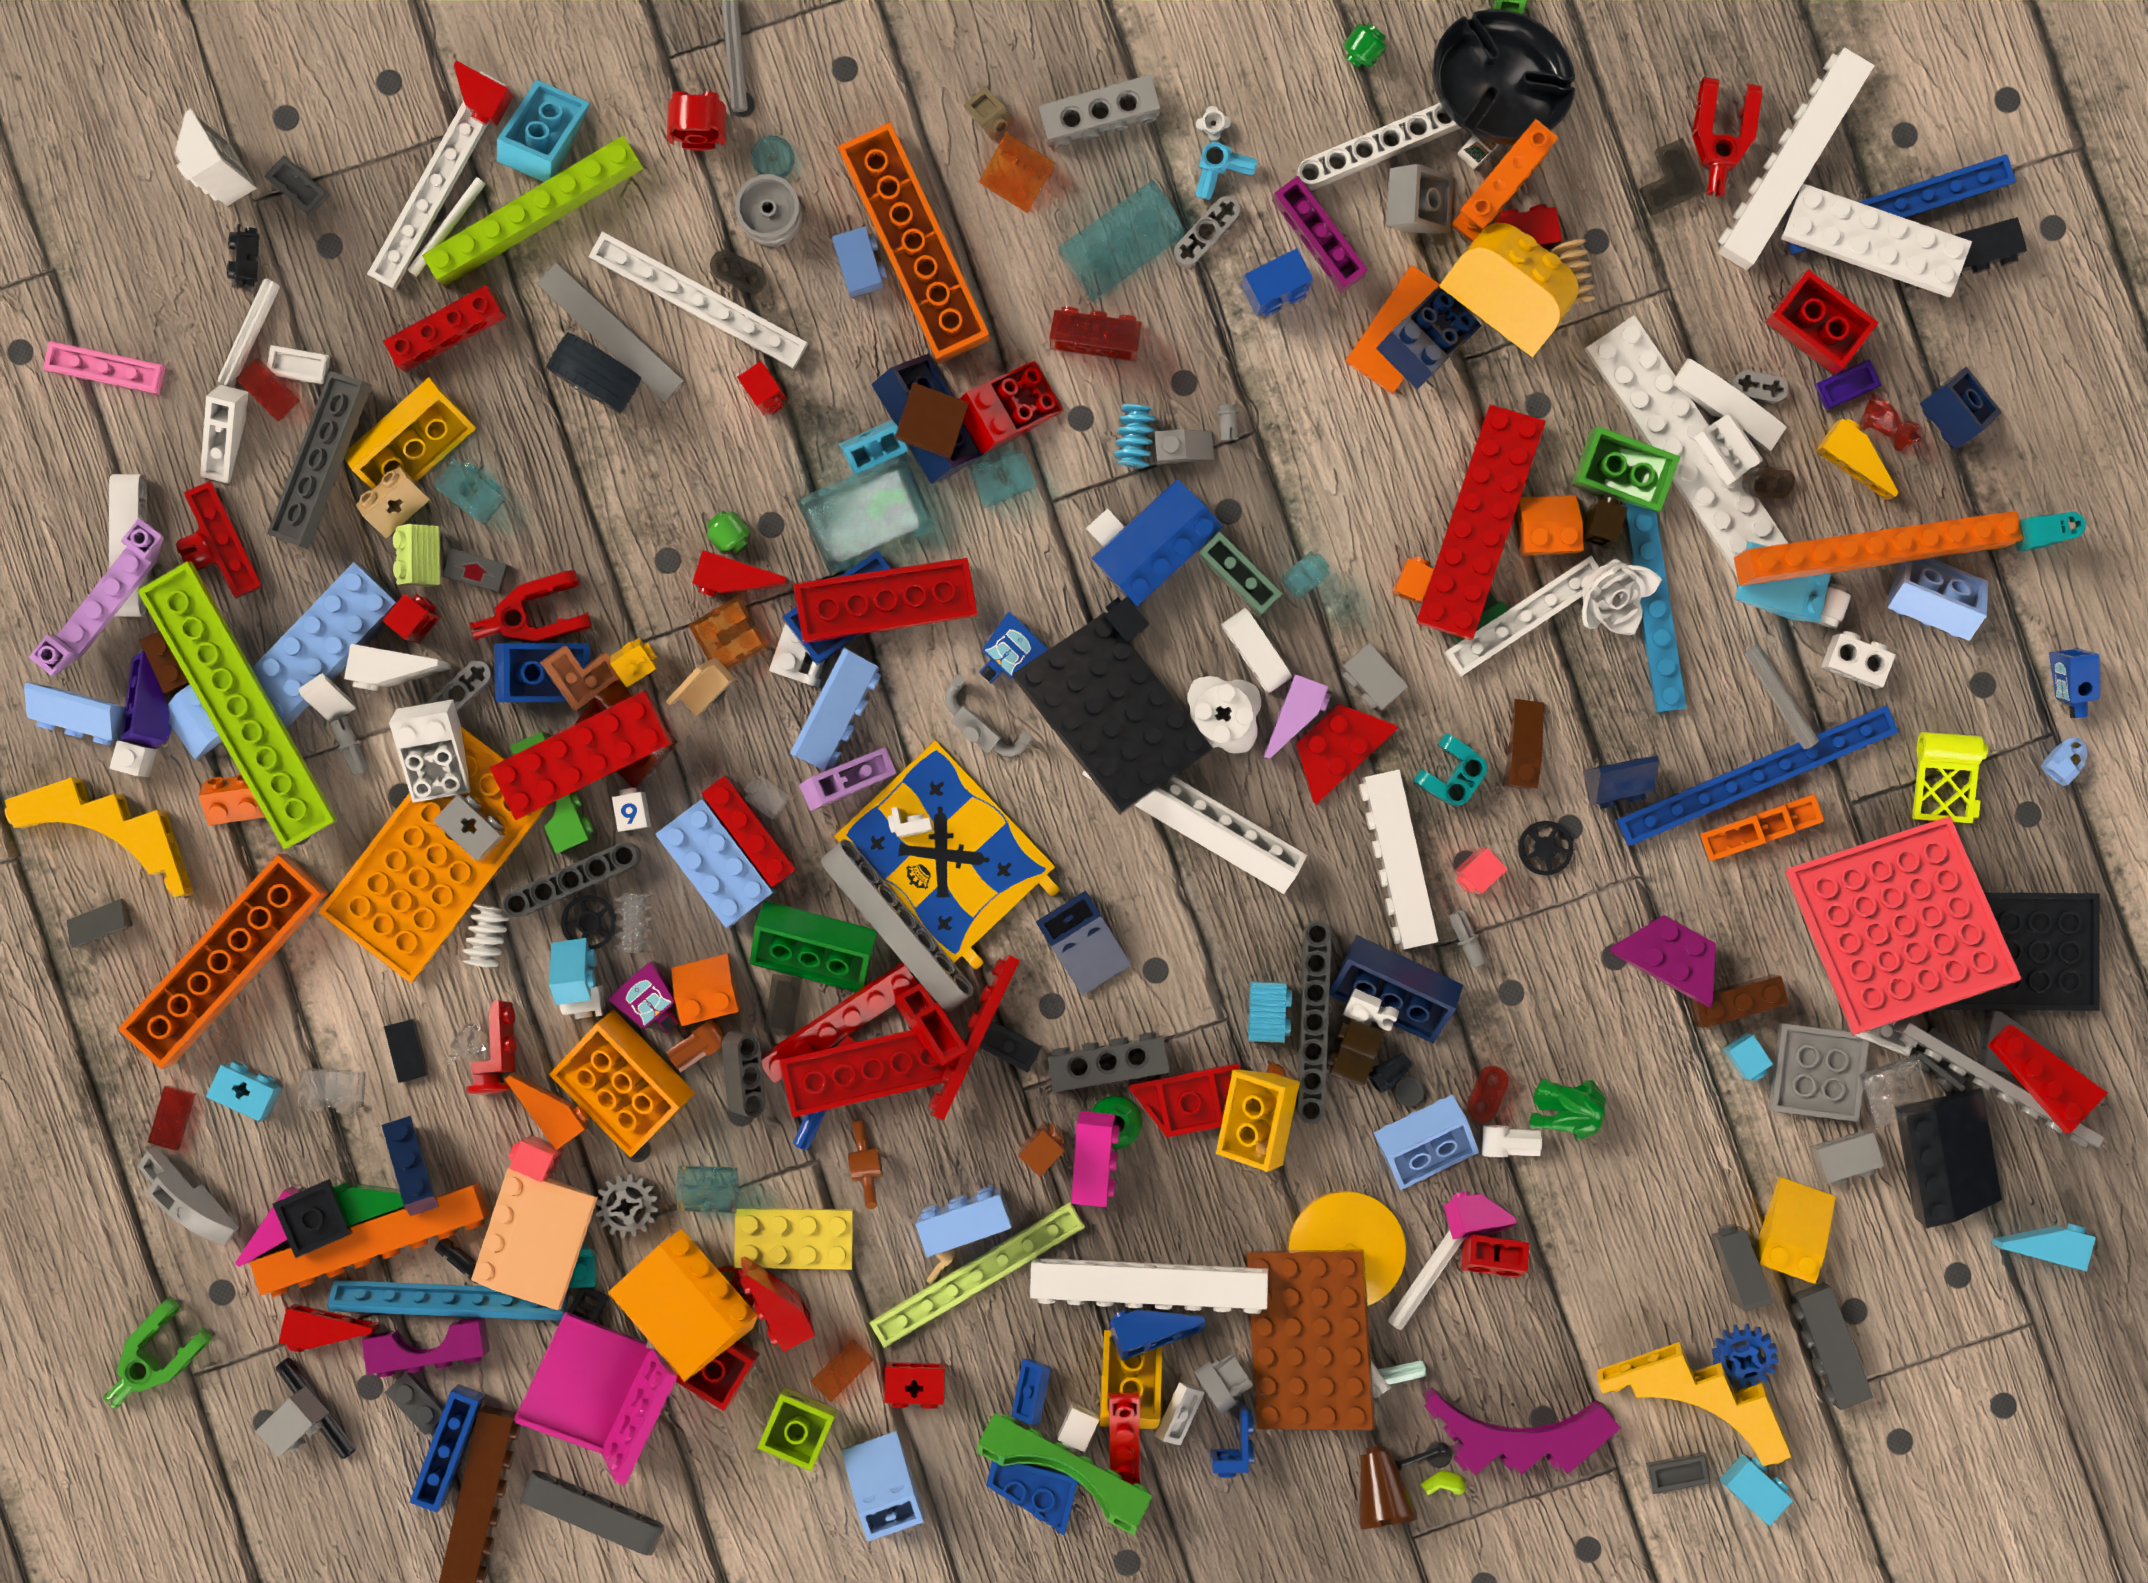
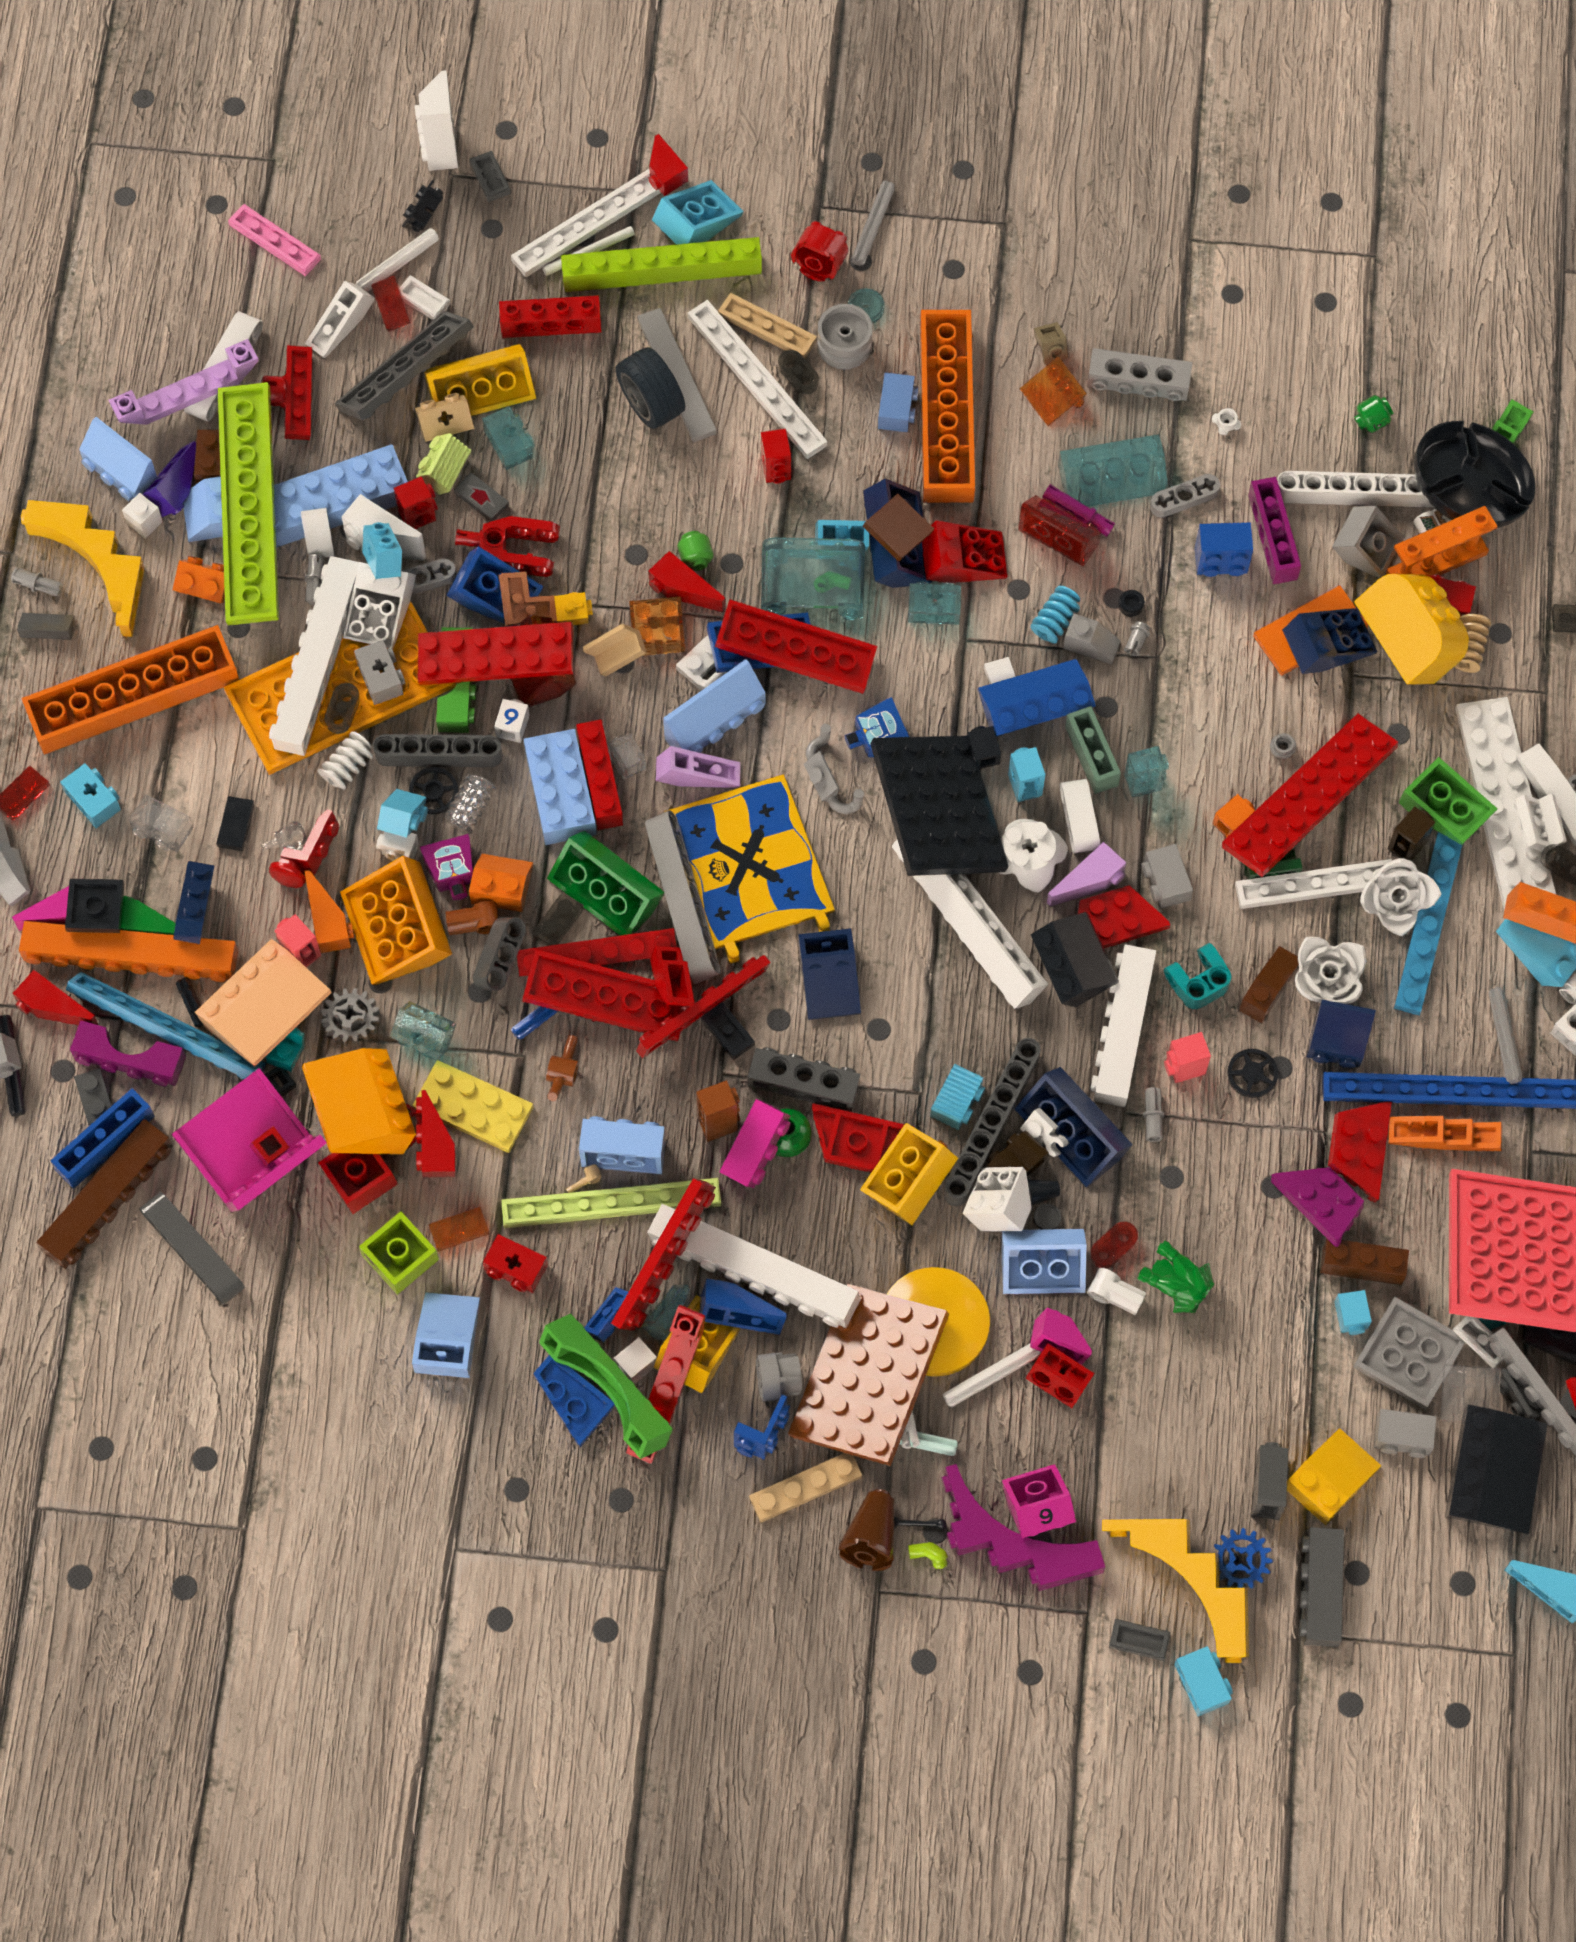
camera: 20 degrees right, 20 degrees down
white bracket [888,807,934,838] -> none
white plate [1155,1382,1205,1445] -> none
medium azure axle [1195,142,1257,200] -> none
orange slope [1517,495,1584,556] -> none
none -> light grey axle [11,567,63,596]
none -> red brick [249,1126,290,1167]
none -> white brick [269,556,359,756]
none -> clear smoke plate [324,683,360,734]
none -> medium azure brick [362,522,402,579]
none -> red plate [611,1178,716,1331]
none -> clear light blue slope [642,1284,690,1340]
none -> tan plate [718,293,817,360]
none -> tan plate [749,1453,862,1523]
none -> white slope [962,1167,1032,1231]
none -> dark pink brick [1002,1464,1076,1538]
none -> medium azure brick [1008,747,1045,803]
none -> black slope [1030,912,1119,1008]
none -> magenta pin [1042,484,1116,537]
none -> black tile [1118,590,1145,617]
none -> light grey plate [1270,733,1296,759]
none -> white brick [1295,937,1366,1004]
none -> red wing [1328,1101,1392,1202]

